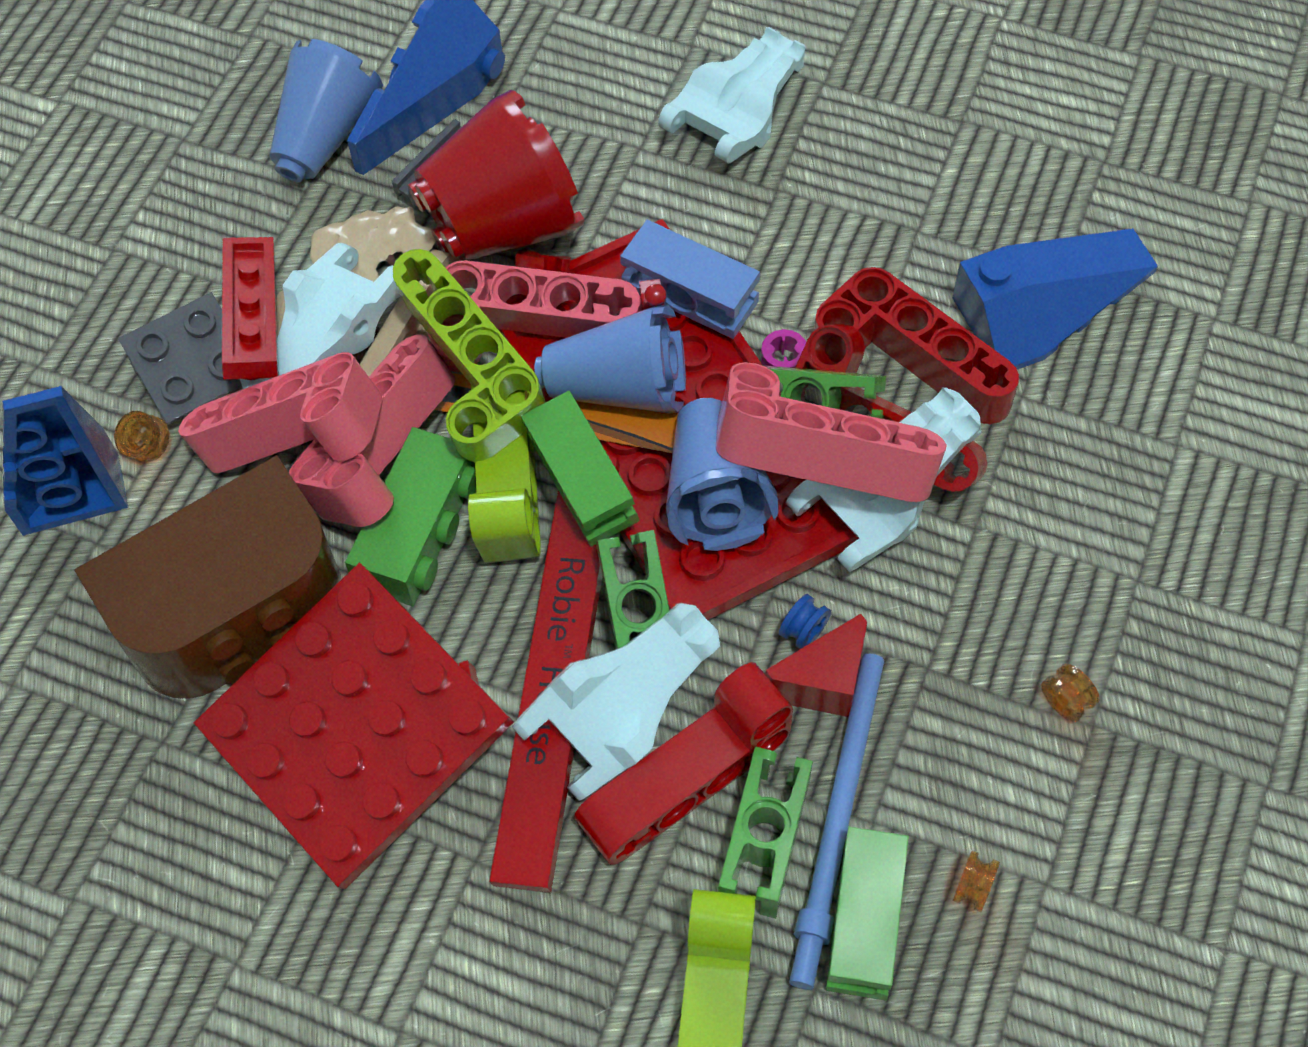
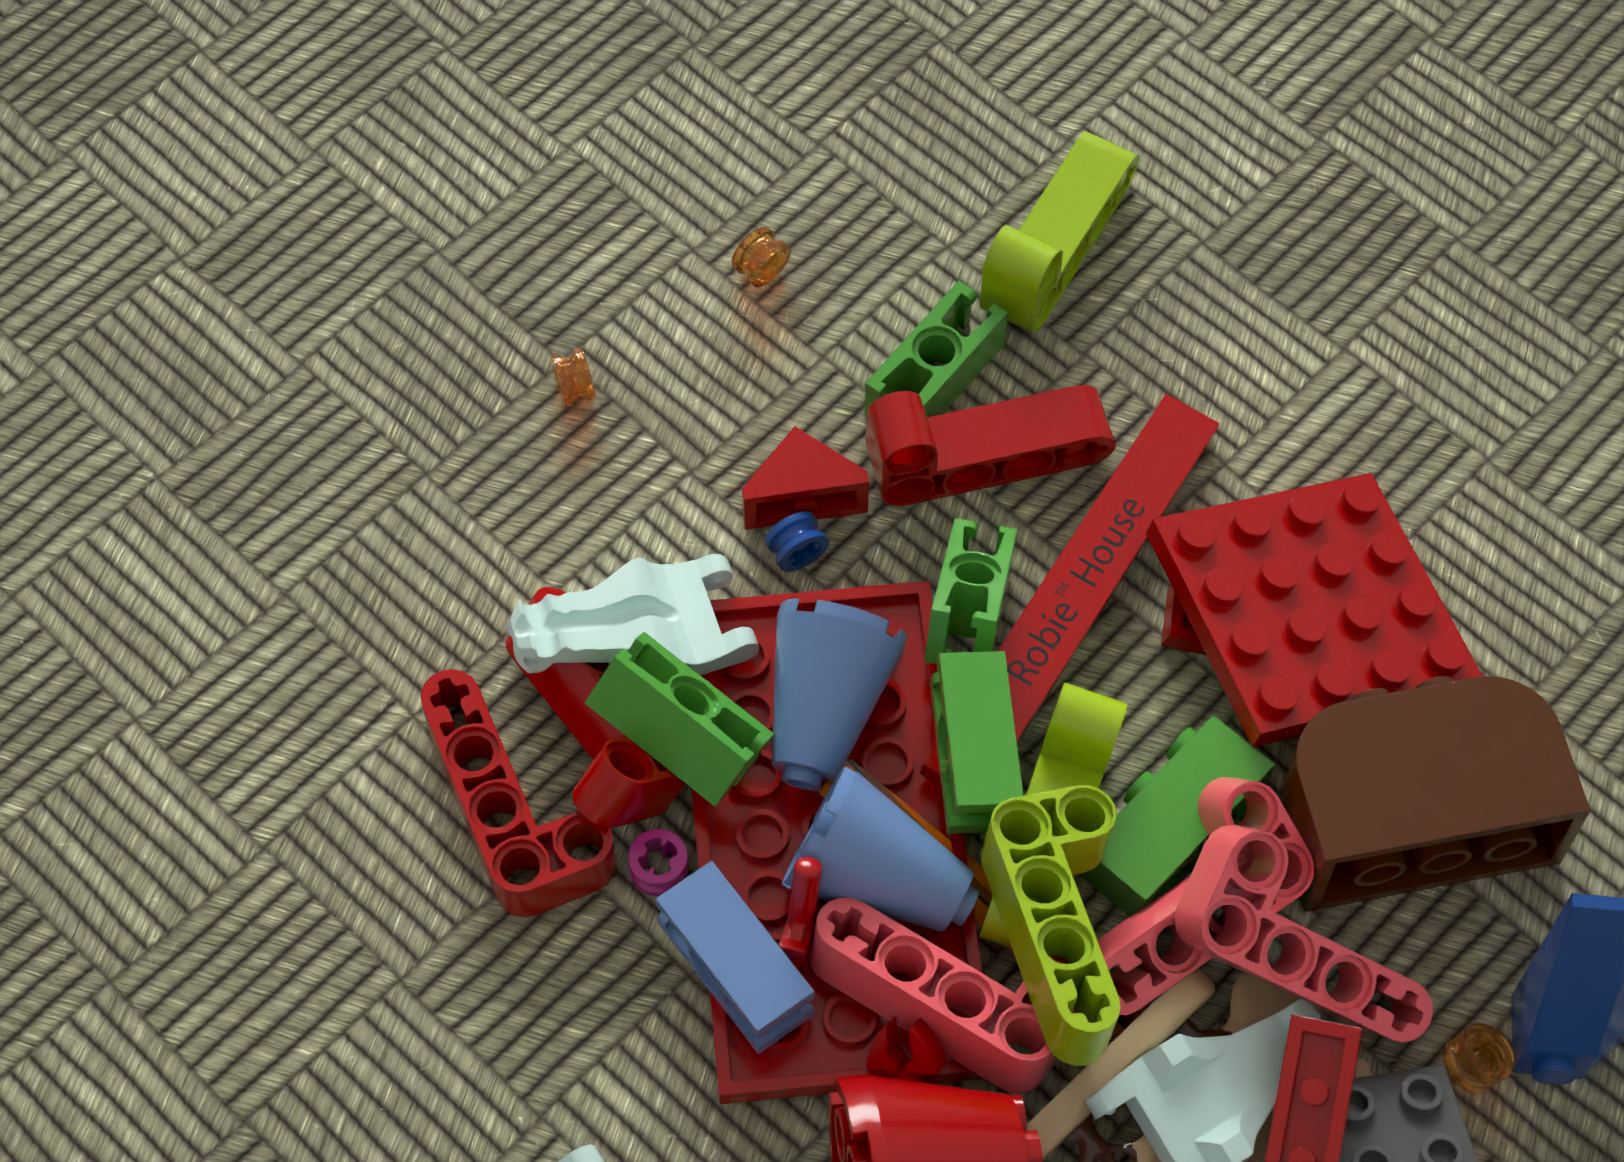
camera: 160 degrees left, 0 degrees up
light aqua animal [512,603,720,801] -> none
coral beam [715,362,947,502] -> none
medium blue bar [789,653,884,990] -> none
piece [826,826,909,1001] -> none
blue wedge [952,229,1158,370] -> none

